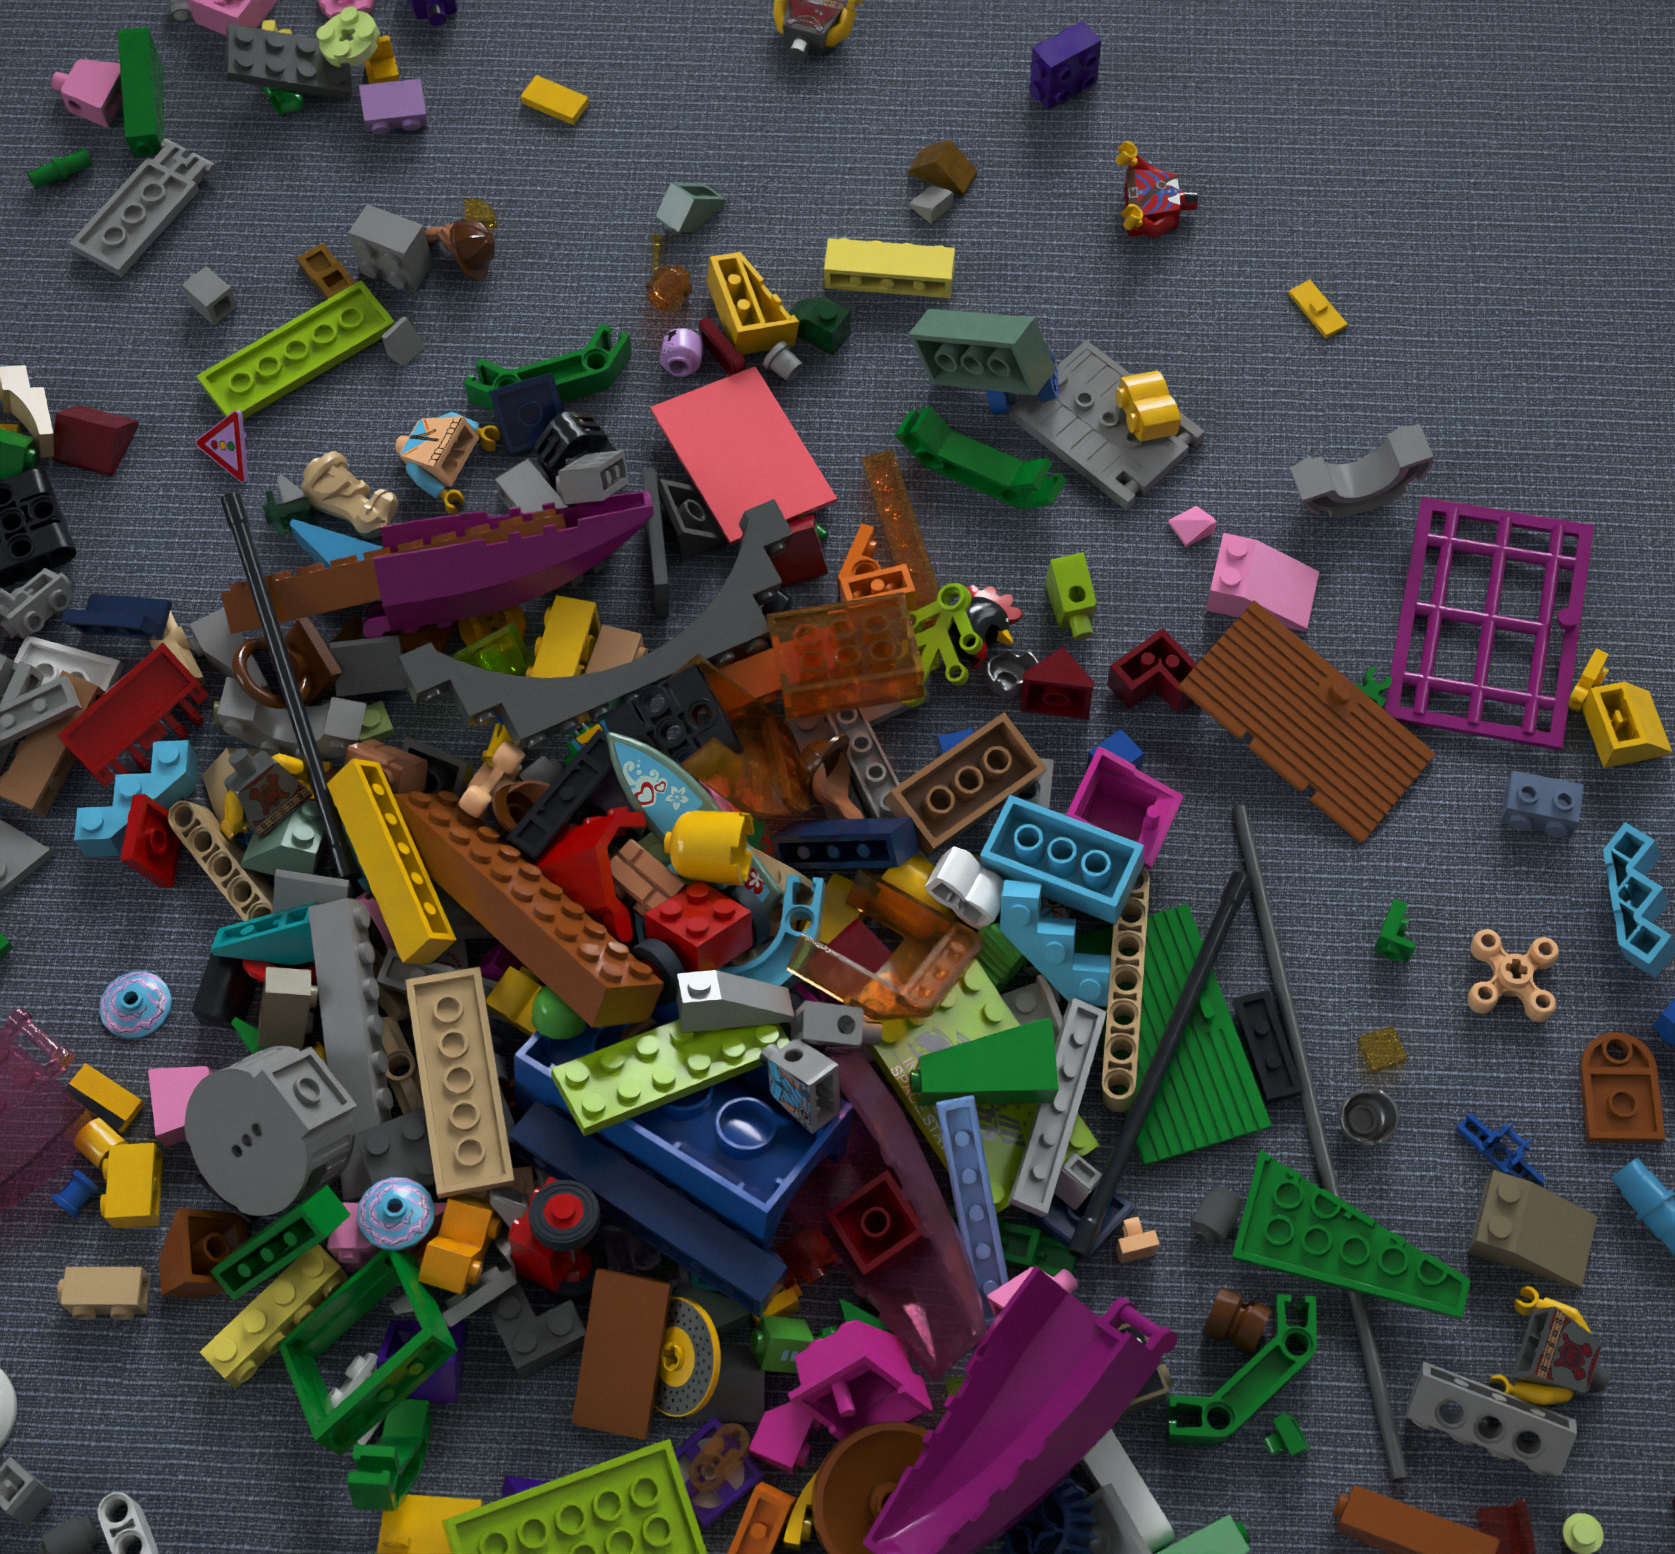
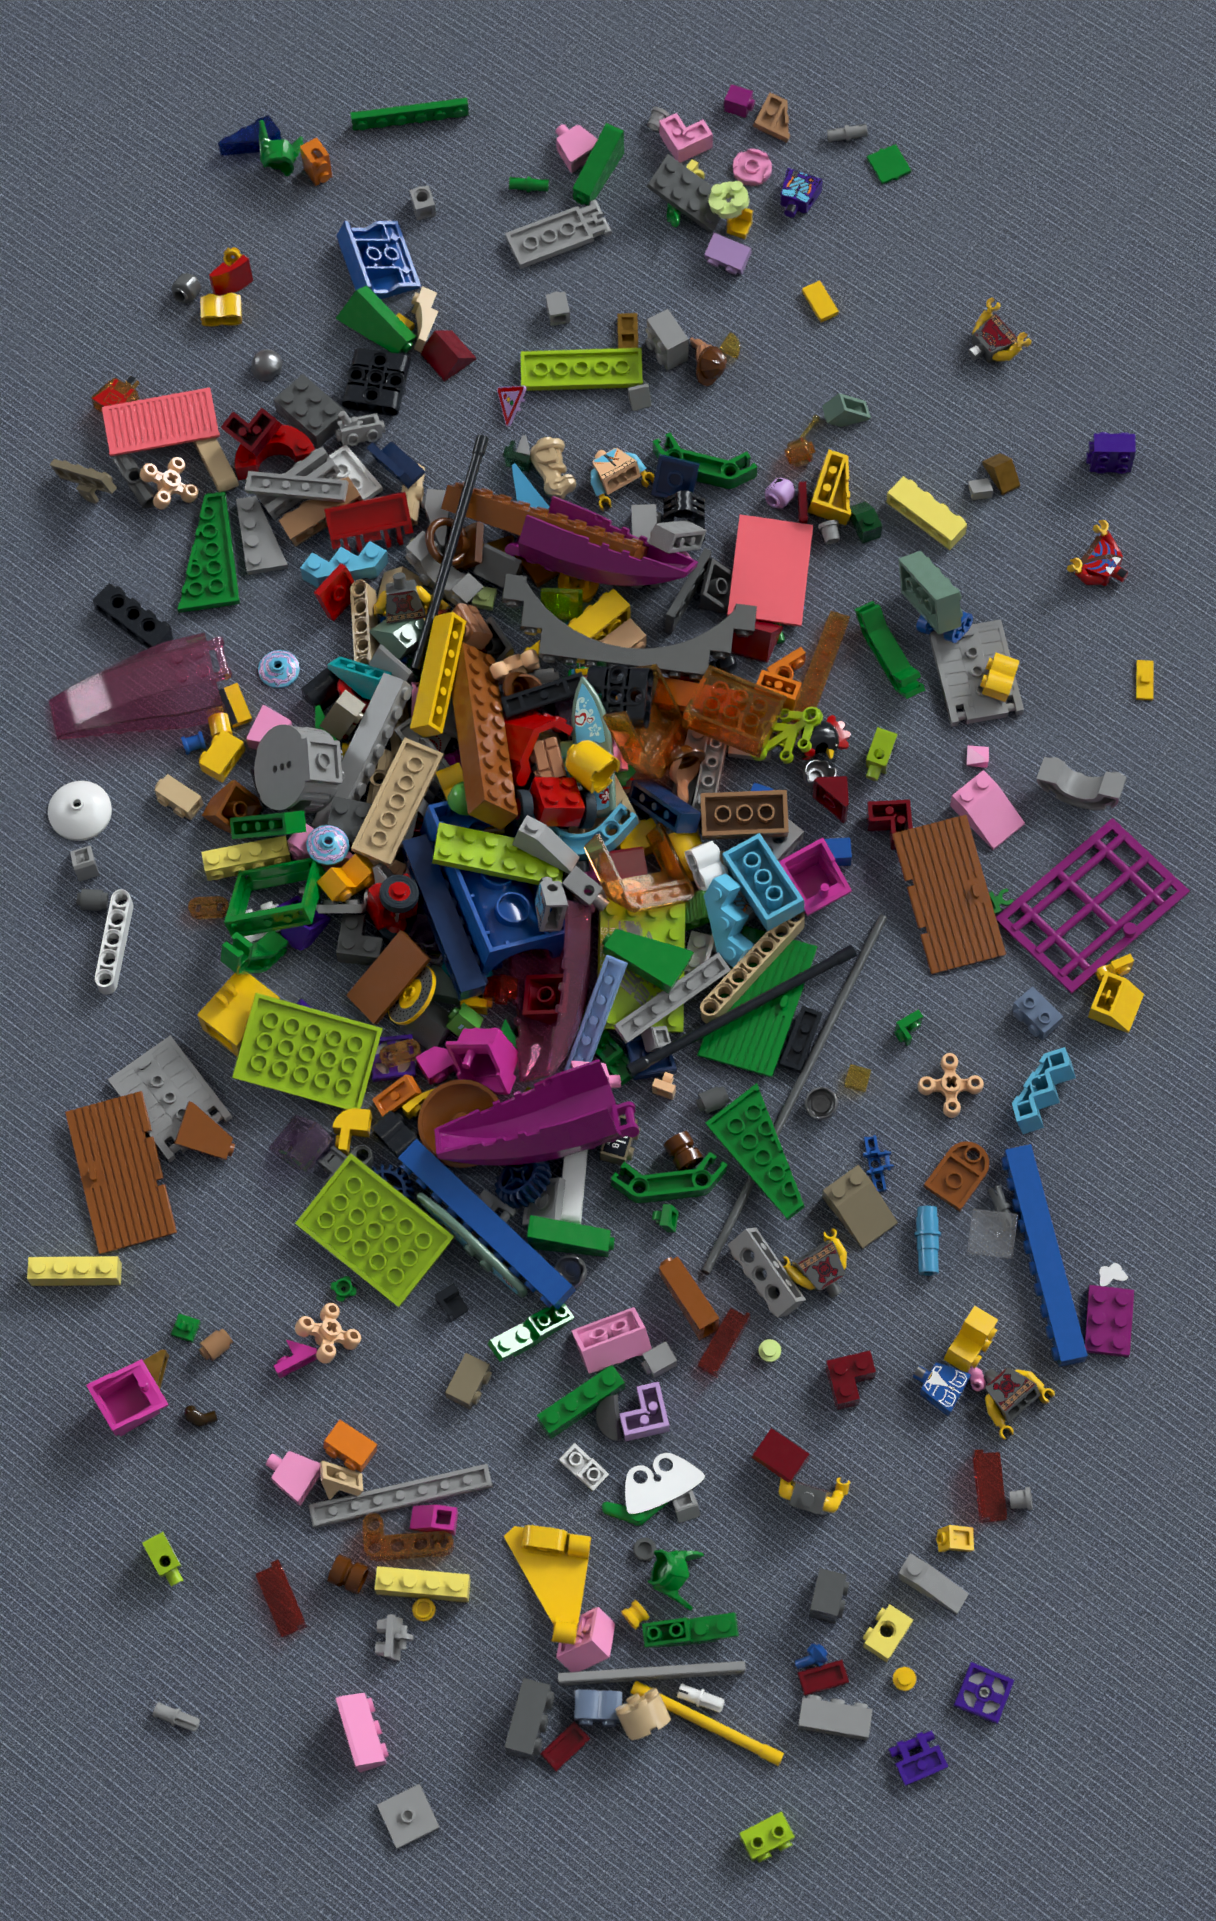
camera: 35 degrees right, 5 degrees up
none -> clear orange beam [188,896,229,919]

